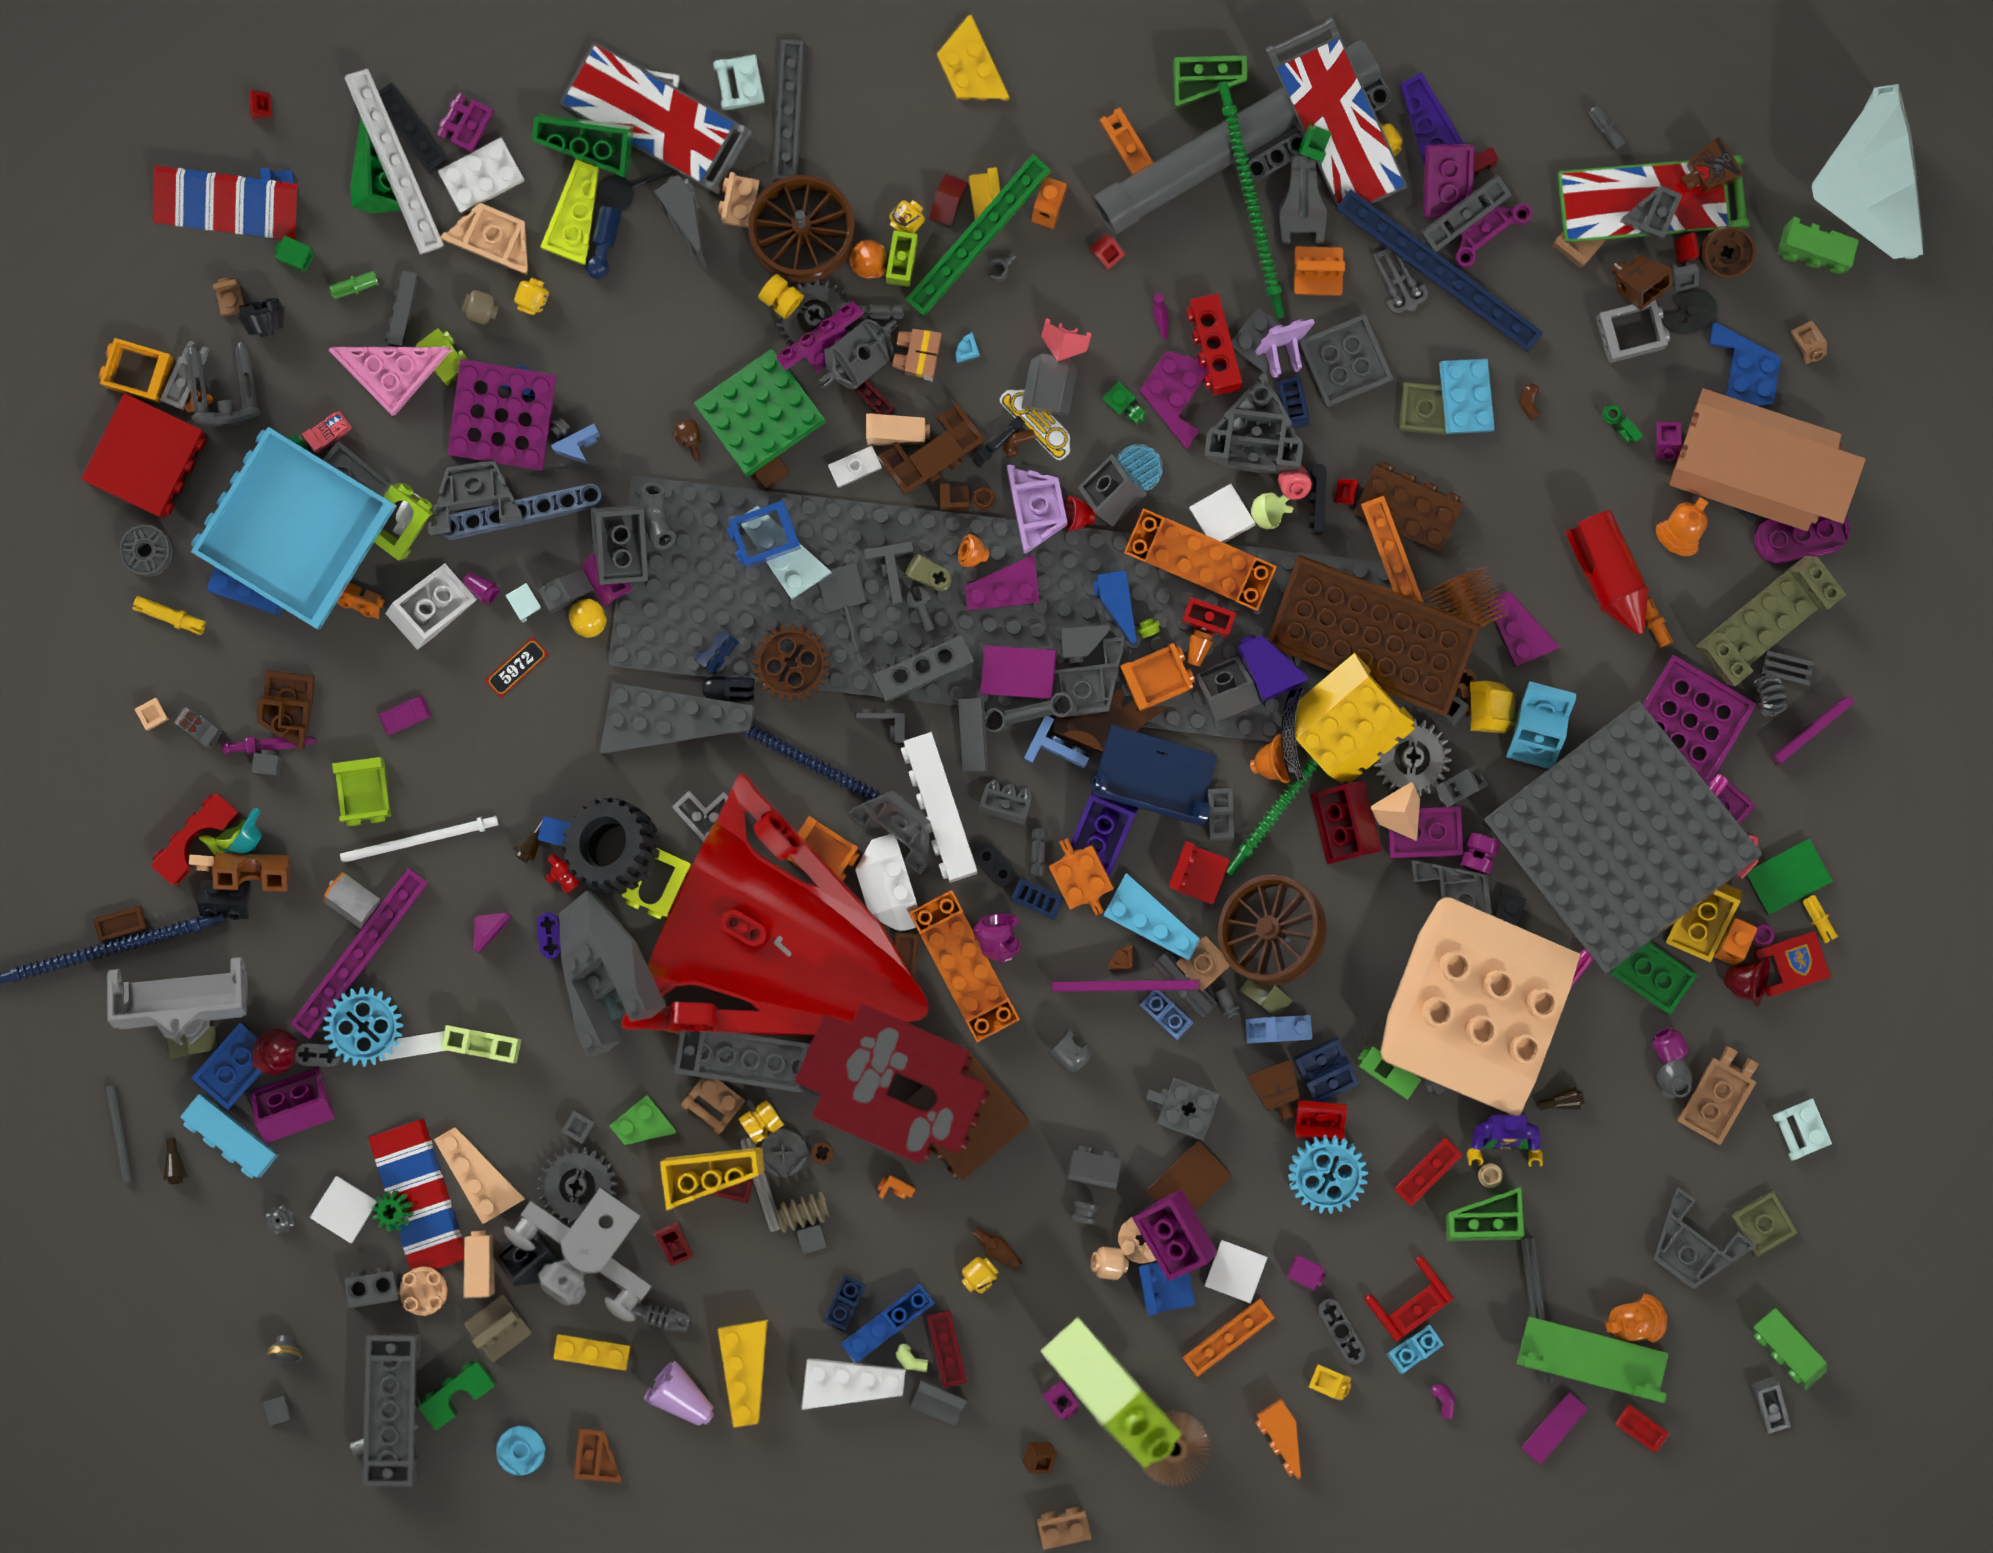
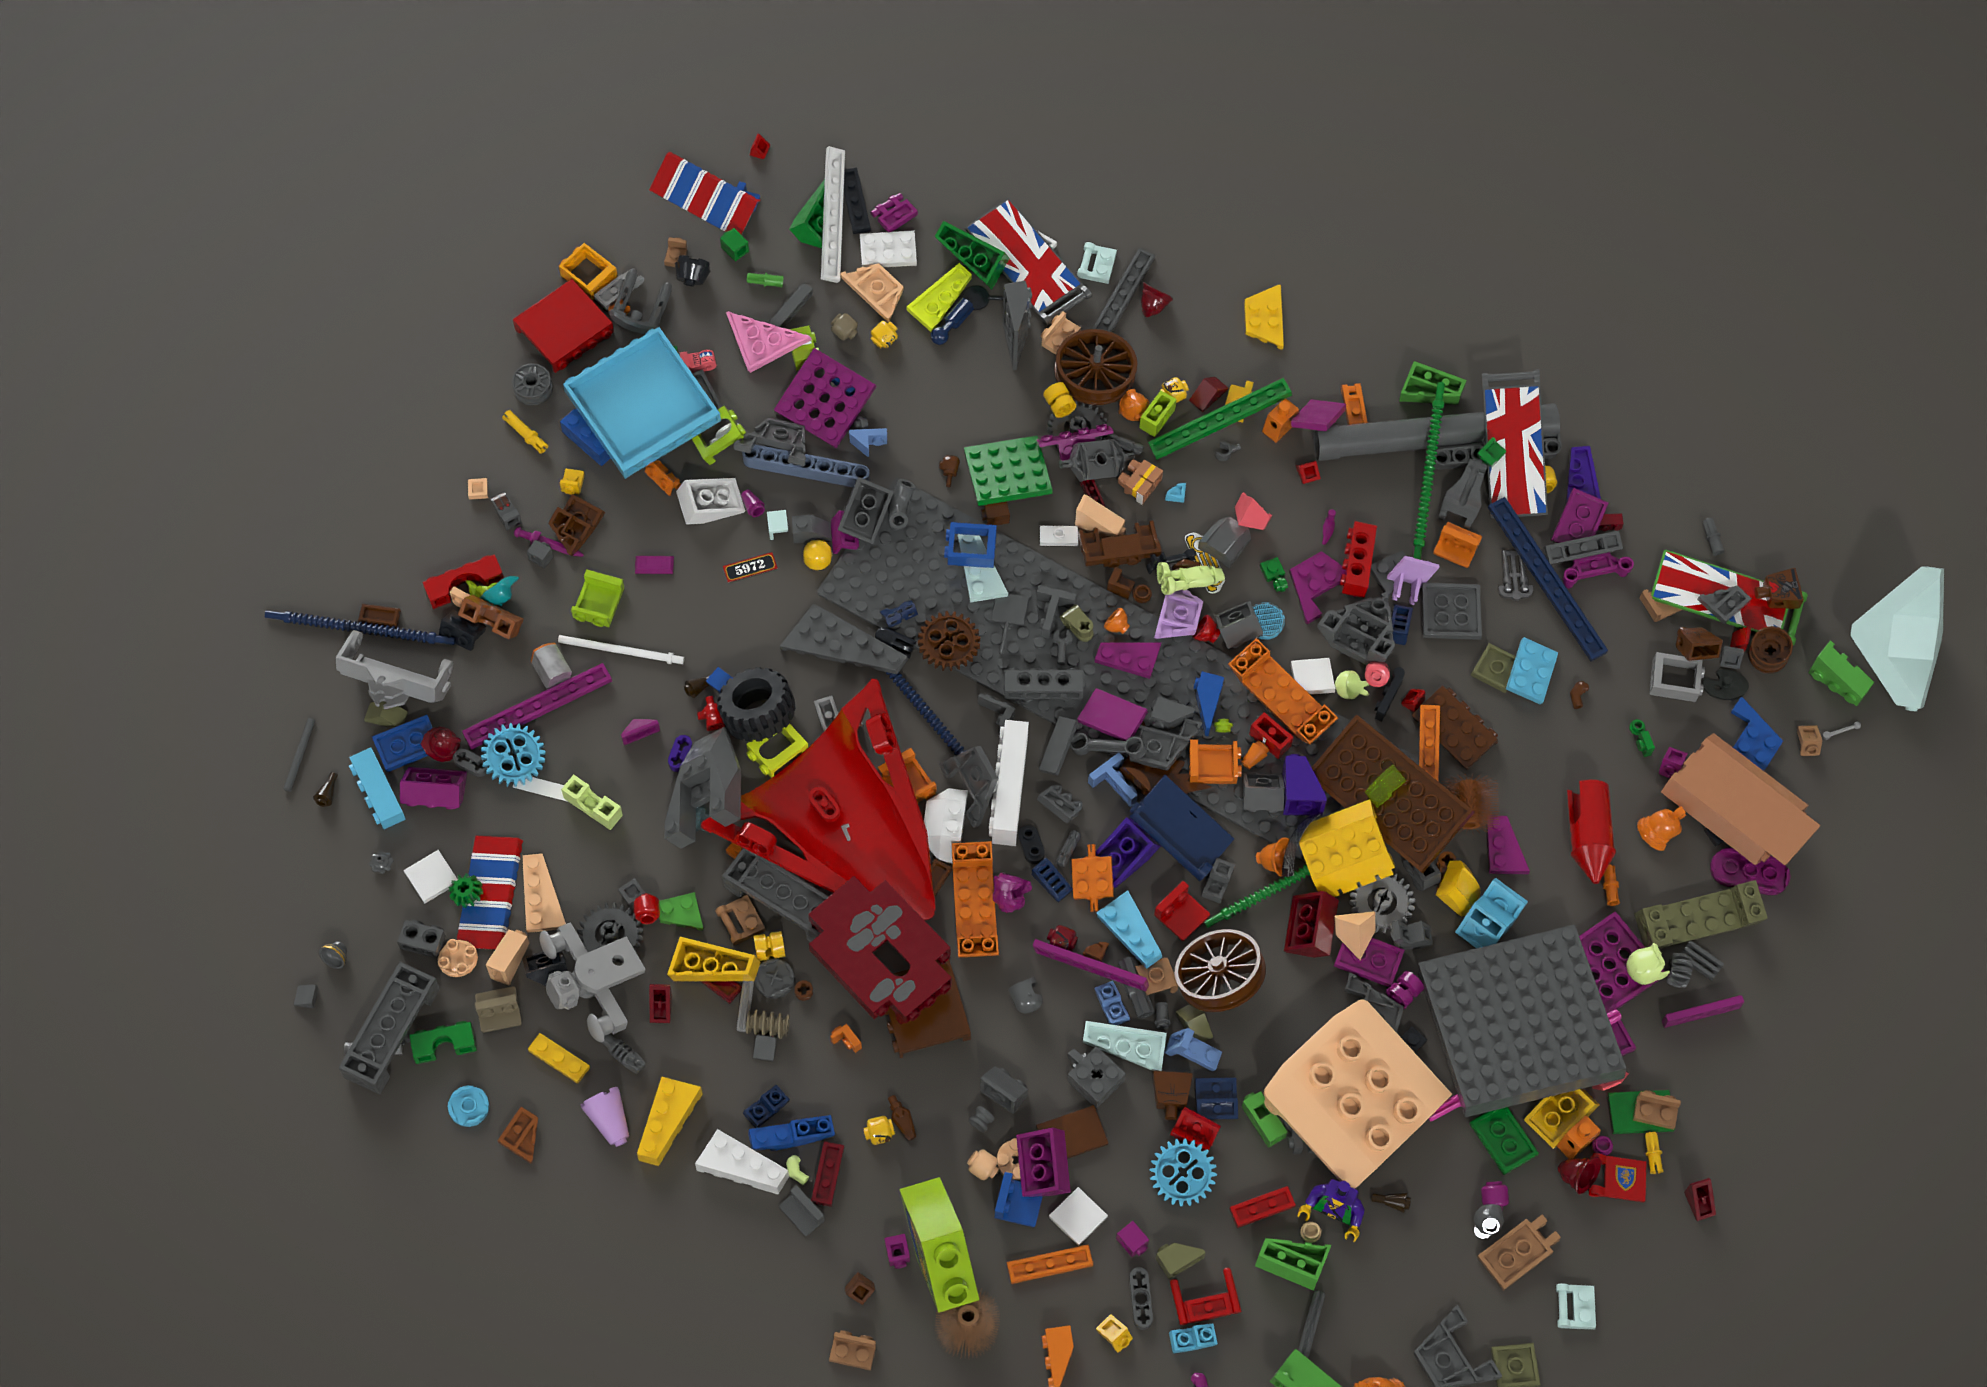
camera: 25 degrees right, 20 degrees down
none -> yellow bracket [560,468,585,495]
none -> red head [634,893,660,924]
none -> dark red head [1047,925,1078,952]
none -> light aqua wing [1083,1021,1167,1071]
none -> dark red piece [1141,282,1173,317]
none -> olive slope [1155,1243,1205,1280]
none -> yellowish green piece [1157,562,1225,595]
none -> magenta tile [1291,399,1346,431]
none -> clear neon green slope [1365,765,1406,808]
none -> yellowish green hair [1626,943,1670,985]
none -> medium nougat bracket [1633,1090,1681,1130]
none -> dark red slope [1684,1178,1716,1221]
none -> light grey hinge [1822,722,1861,740]

